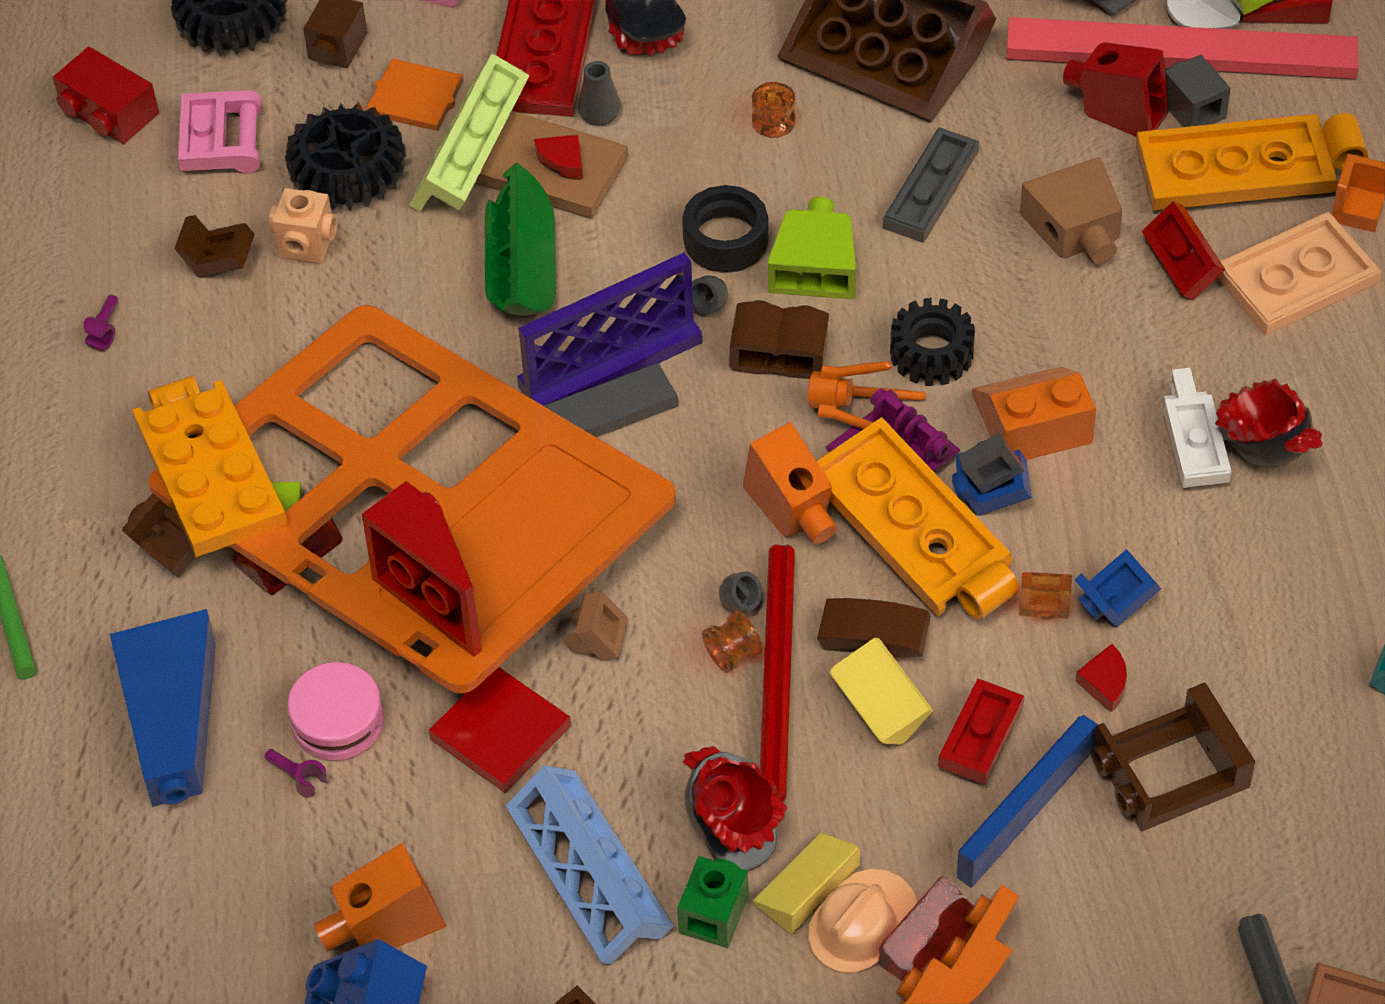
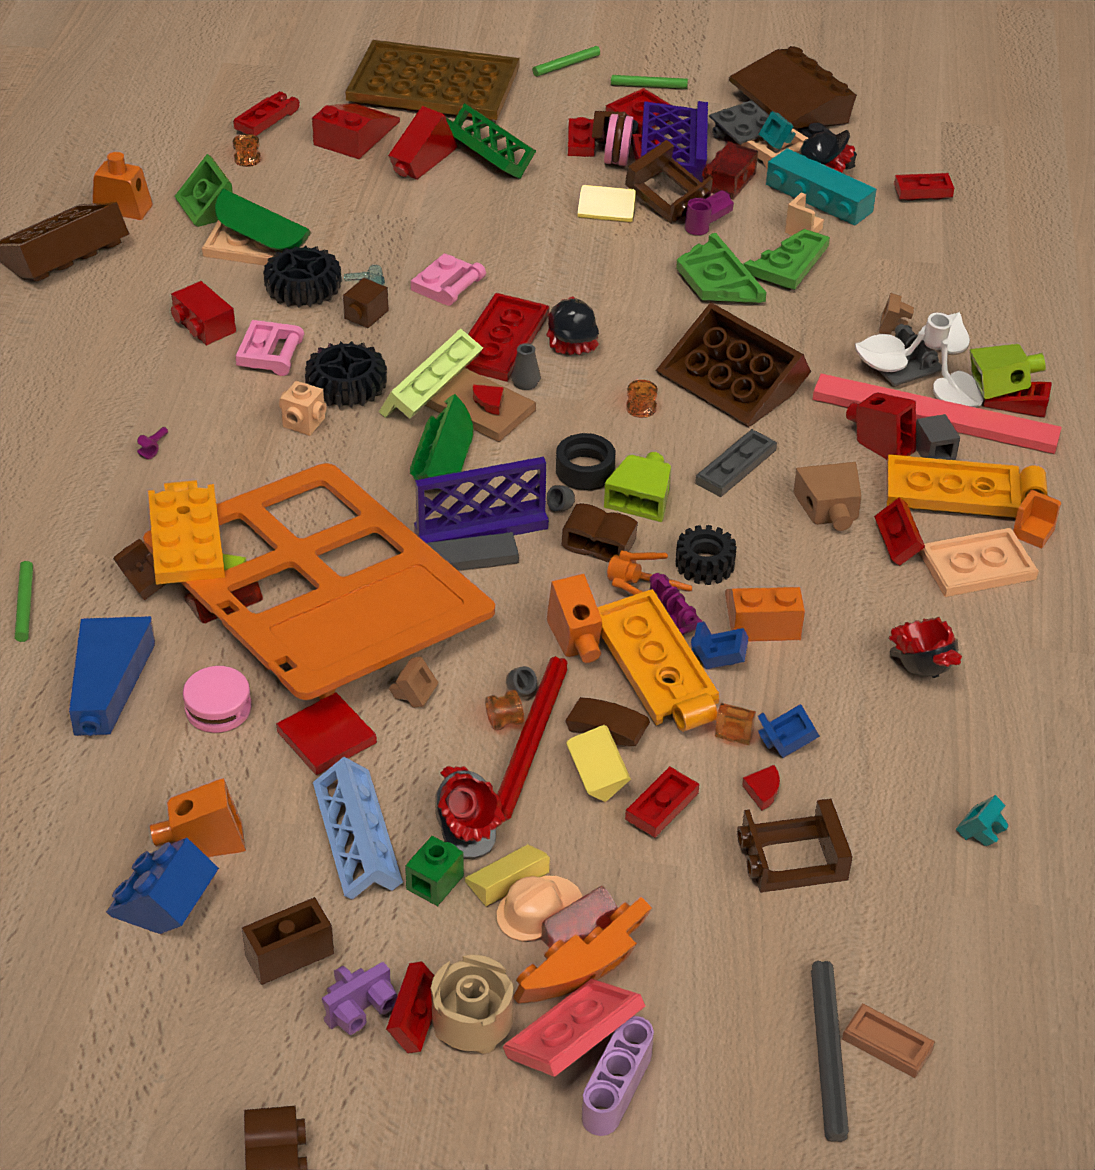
camera: 10 degrees right, 10 degrees down
reddish brown bracket [175,215,255,278] -> none
magenta hand [264,749,326,798] -> none
red slope [362,481,481,657] -> none
orange piece [366,58,463,131] -> none
blue tile [957,714,1098,888] -> none
dark grey plate [958,433,1025,494] -> none
white hinge [1163,368,1231,488] -> none

